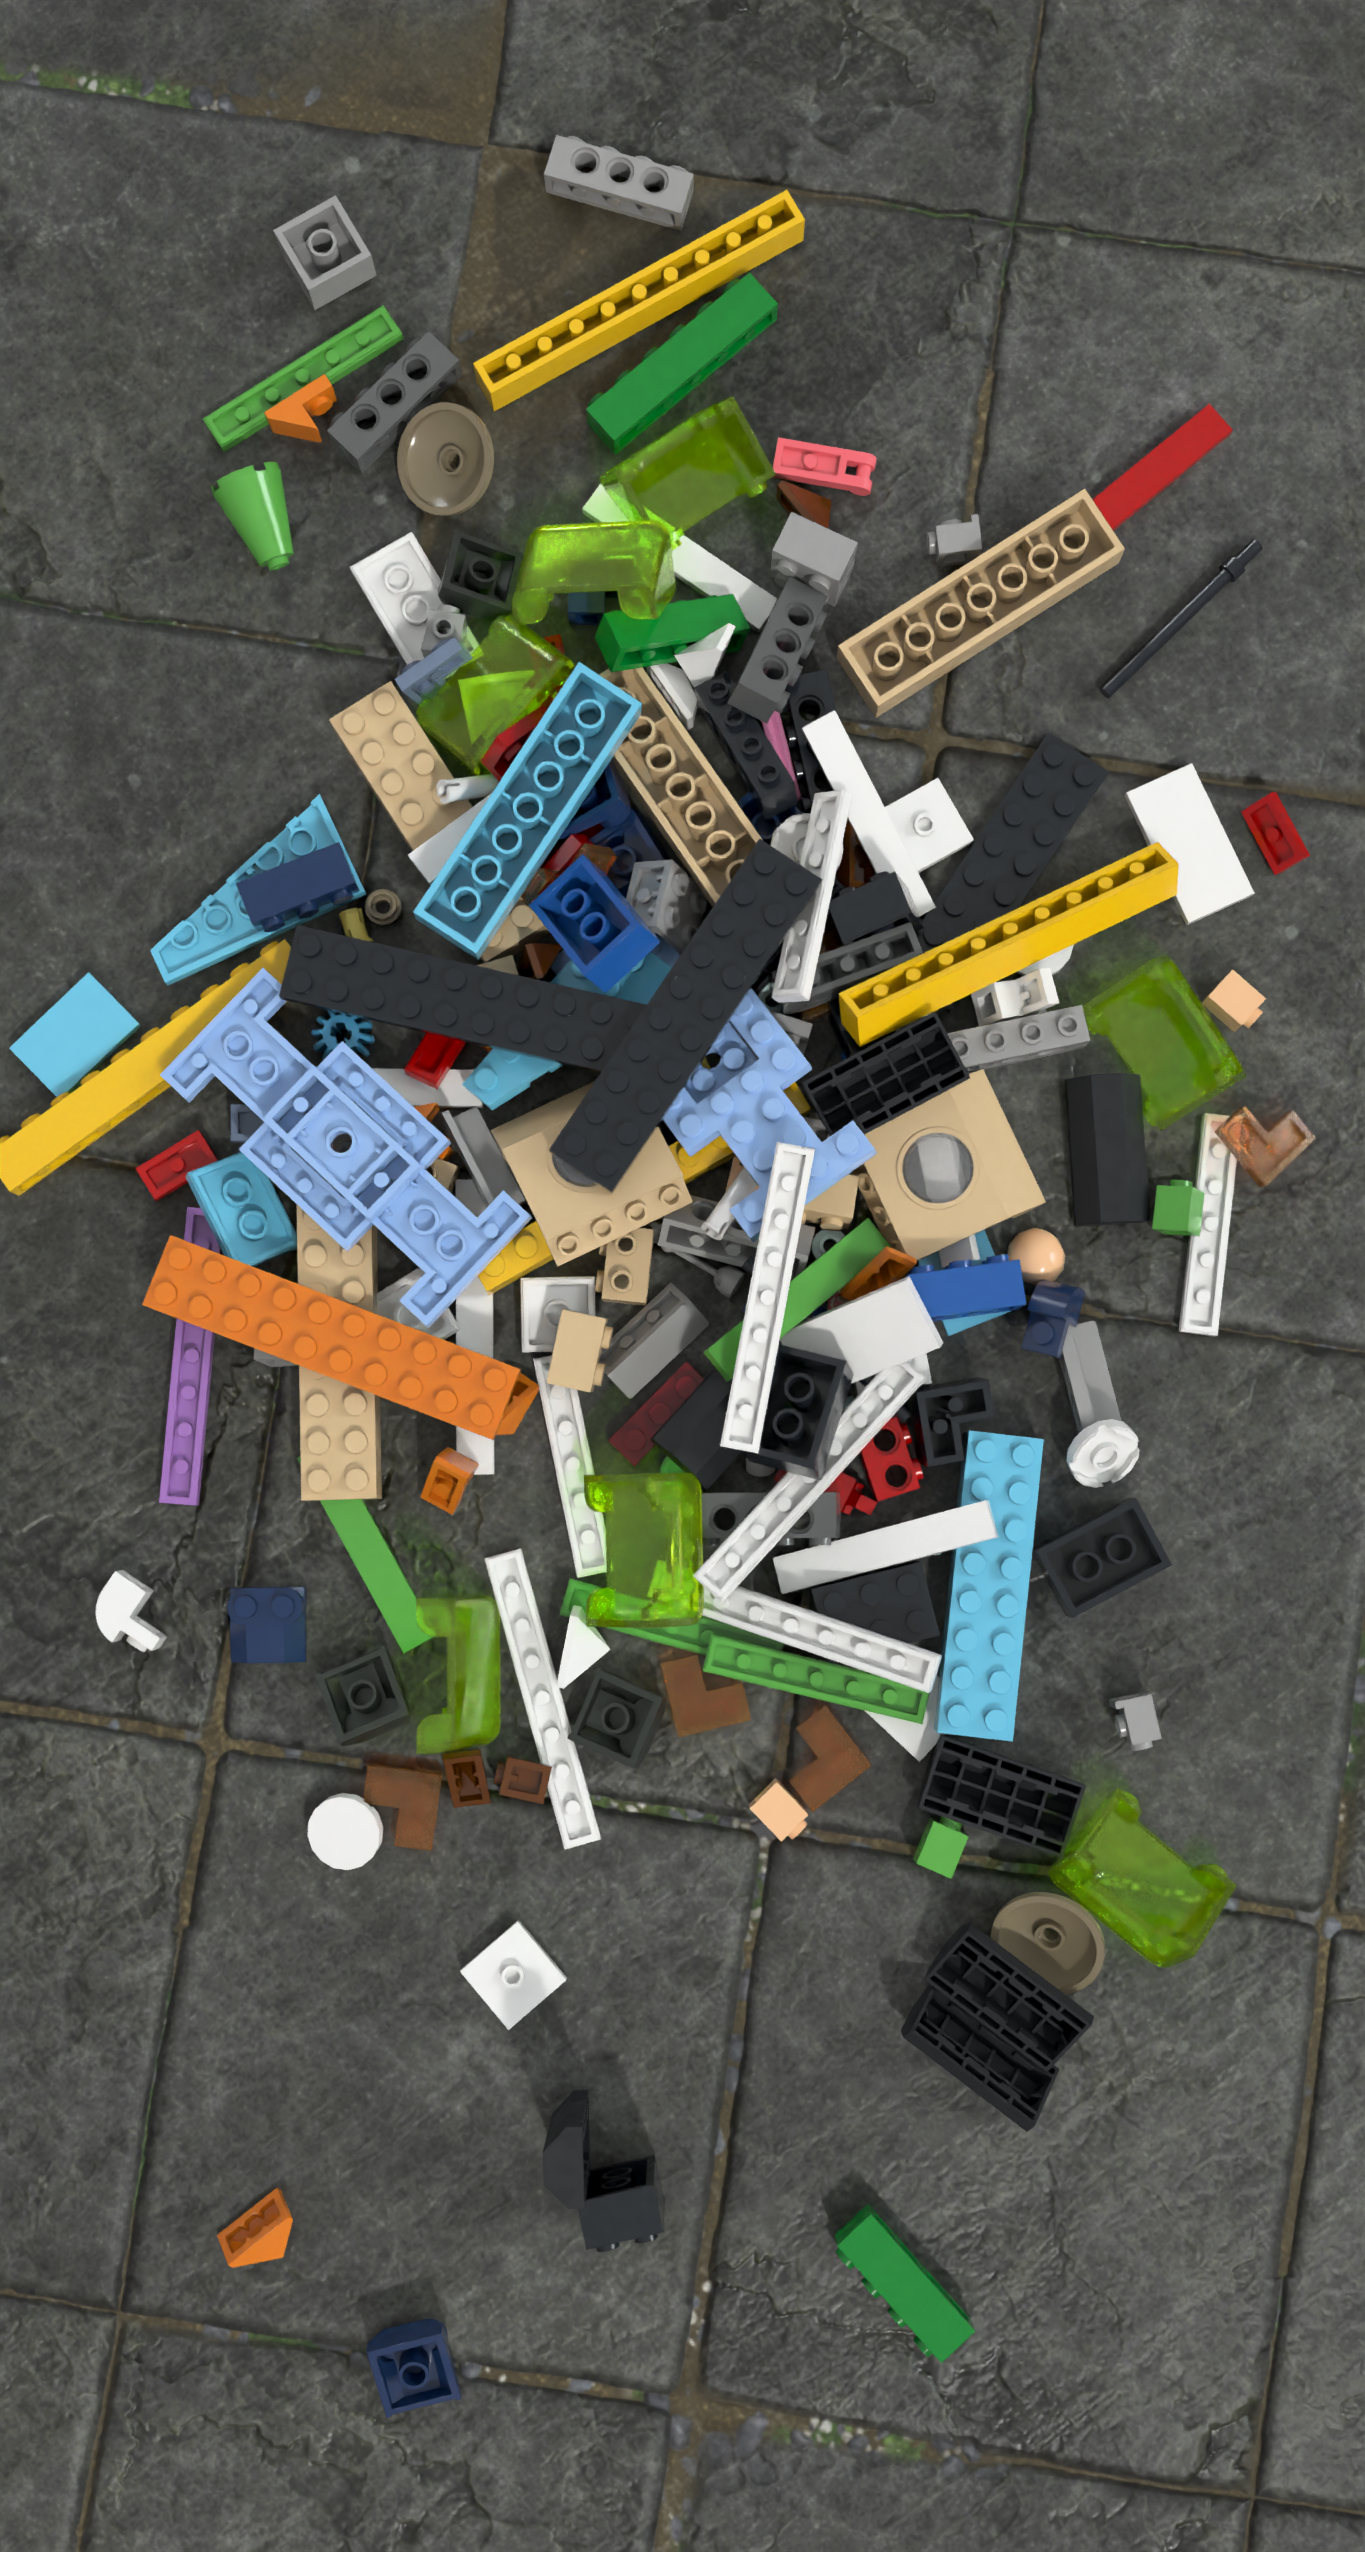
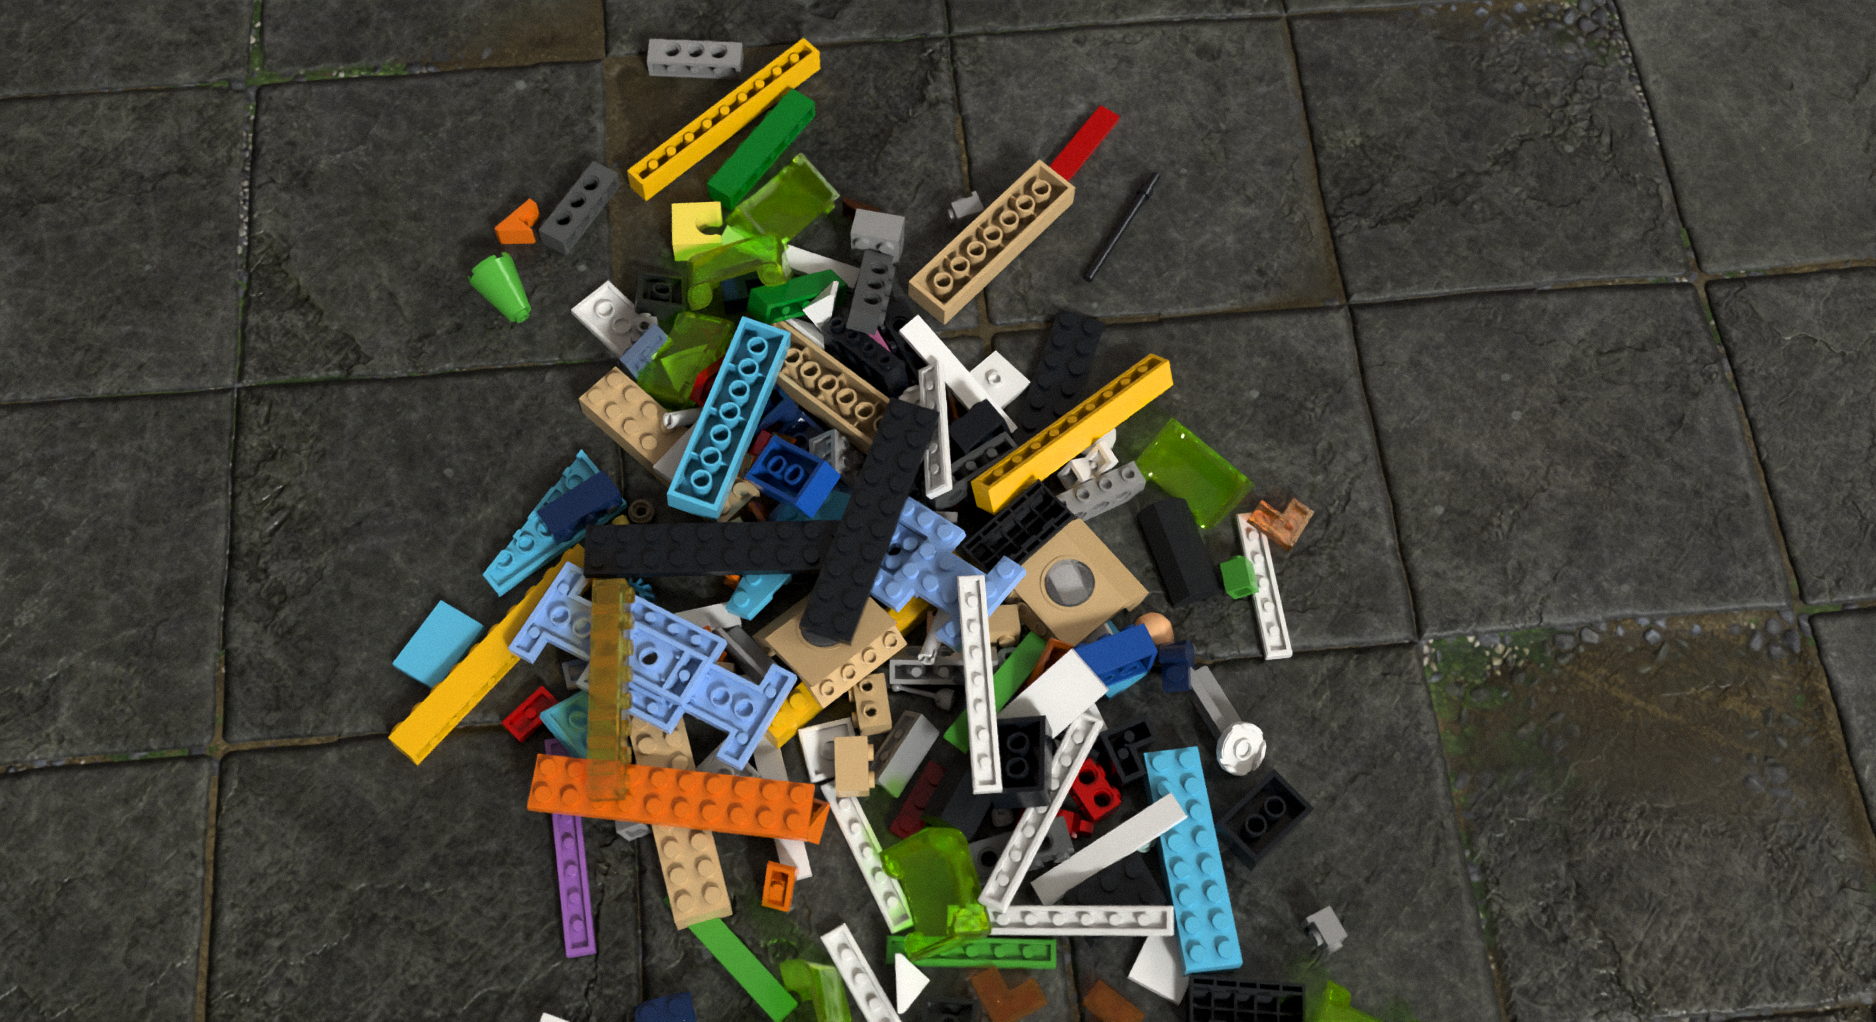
camera: 20 degrees left, 20 degrees down
bright green tile [203,305,404,452] -> none
light grey brick [273,195,377,310] -> none
dark tan dish [397,402,494,516] -> none
red tile [404,1033,466,1090] -> none
bright green tile [703,1633,930,1724] -> none
coral plate [772,437,877,496] -> none
white tile [1124,763,1254,925] -> none
light nougat brick [1201,970,1266,1032] -> none
red plate [1241,792,1310,875] -> none
none -> clear yellow brick [586,578,635,802]
none -> light yellow piece [672,202,724,261]

